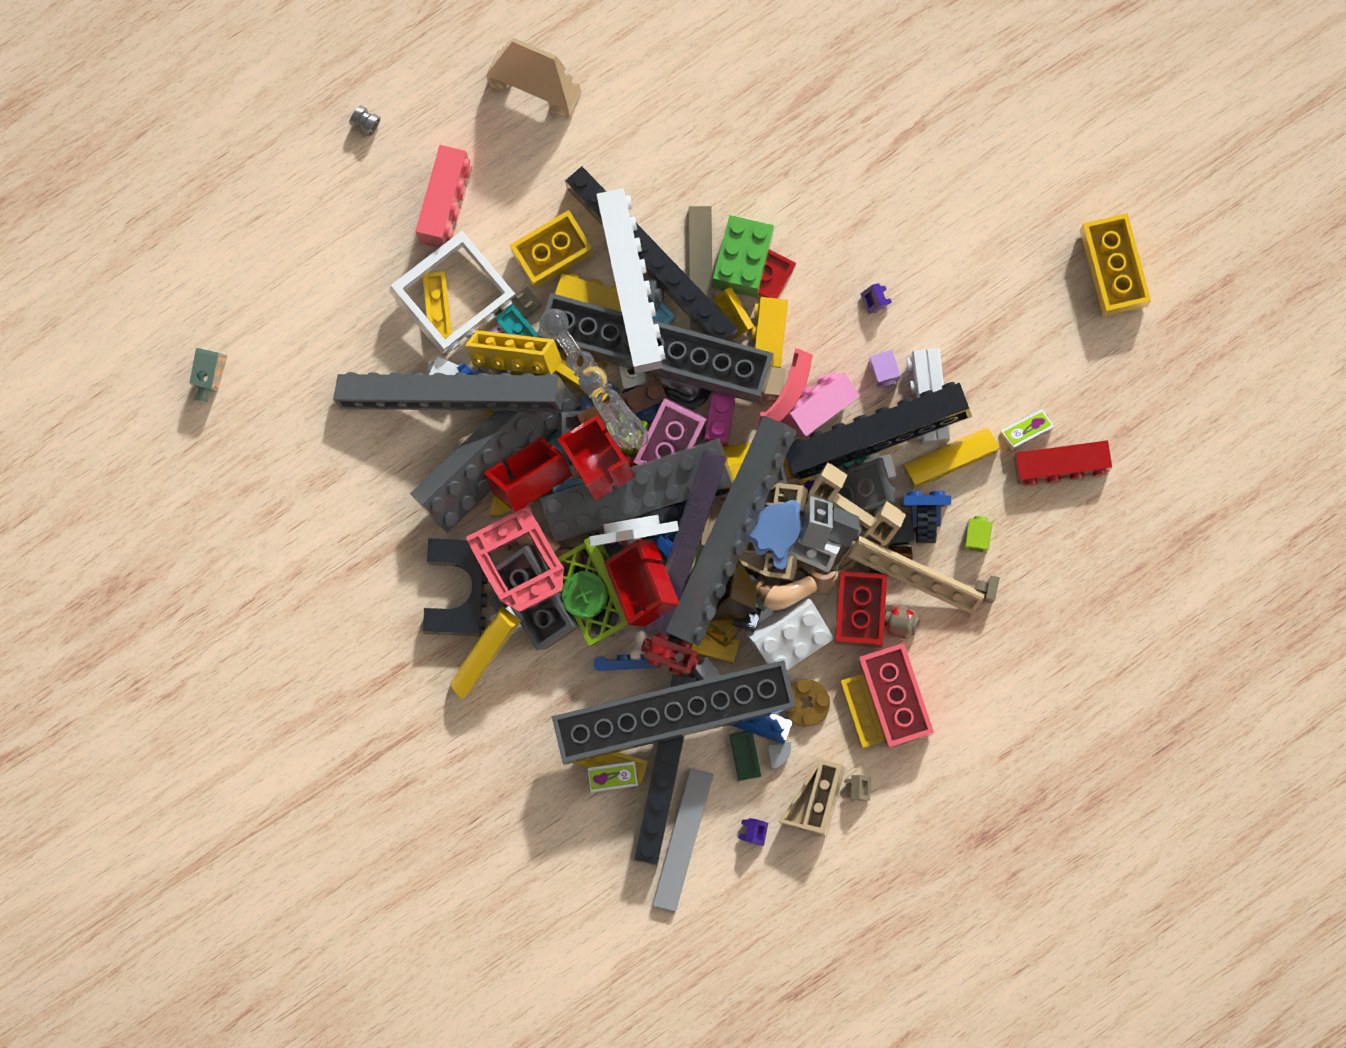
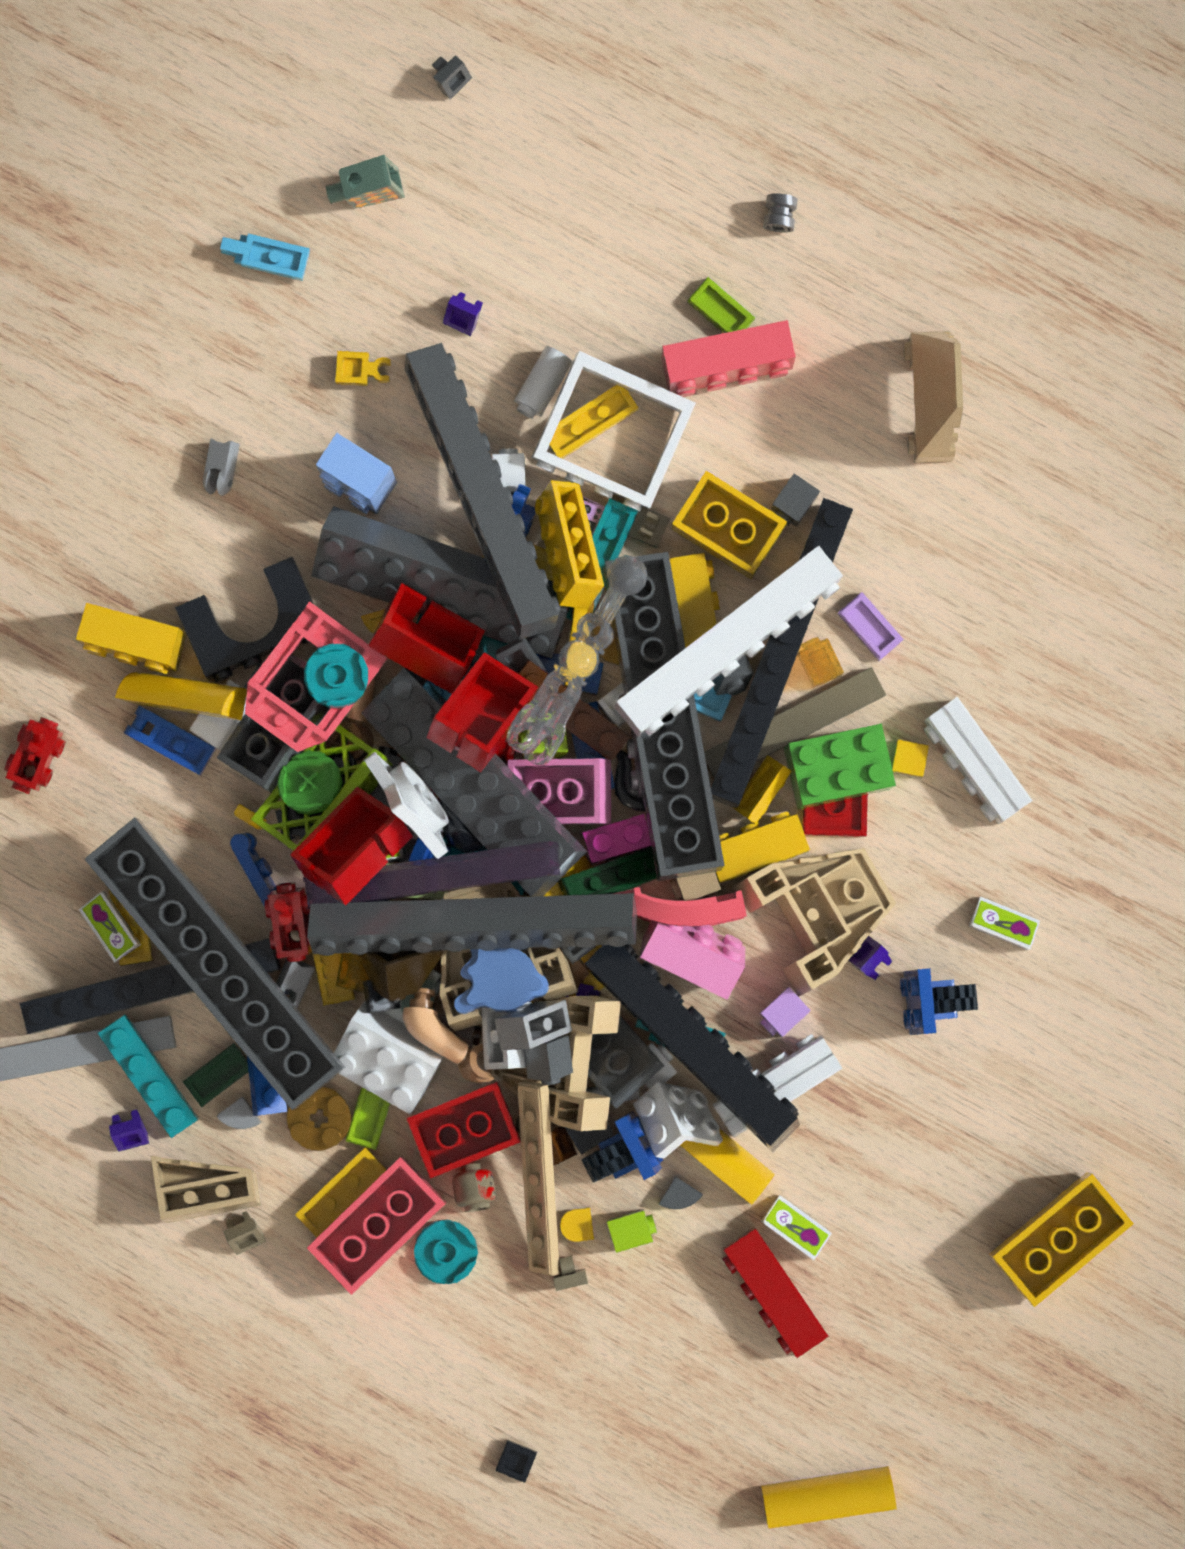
camera: 65 degrees right, 5 degrees up
none -> red brick [4,717,66,794]
none -> yellow brick [76,603,187,675]
none -> teal plate [98,1014,199,1138]
none -> blue plate [123,706,217,776]
none -> white brick [189,714,238,751]
none -> light grey piece [203,439,240,496]
none -> medium azure hinge [220,233,310,281]
none -> yellow tile [234,804,267,830]
none -> teal tile [304,644,368,708]
none -> light blue brick [316,433,397,514]
none -> yellow plate [335,351,391,386]
none -> lime tile [345,1087,391,1150]
none -> teal tile [414,1219,478,1284]
none -> dark grey tile [432,55,472,100]
none -> dark purple tile [442,292,483,336]
none -> black tile [495,1439,538,1483]
none -> white brick [514,346,573,419]
none -> dark green tile [558,847,657,896]
none -> yellow tile [560,1207,594,1242]
none -> white bracket [633,1082,722,1158]
none -> dark grey tile [659,1177,703,1209]
none -> lime tile [687,277,755,333]
none -> tan wedge [734,848,896,997]
none -> yellow brick [761,1466,897,1529]
none -> dark grey brick [771,473,820,527]
none -> clear yellow brick [797,637,844,689]
none -> lavender tile [837,592,904,661]
none -> yellow tile [892,740,929,778]
none -> blue plate [900,968,978,1035]
none -> white brick [924,697,1033,824]
none -> slope [969,897,1040,950]

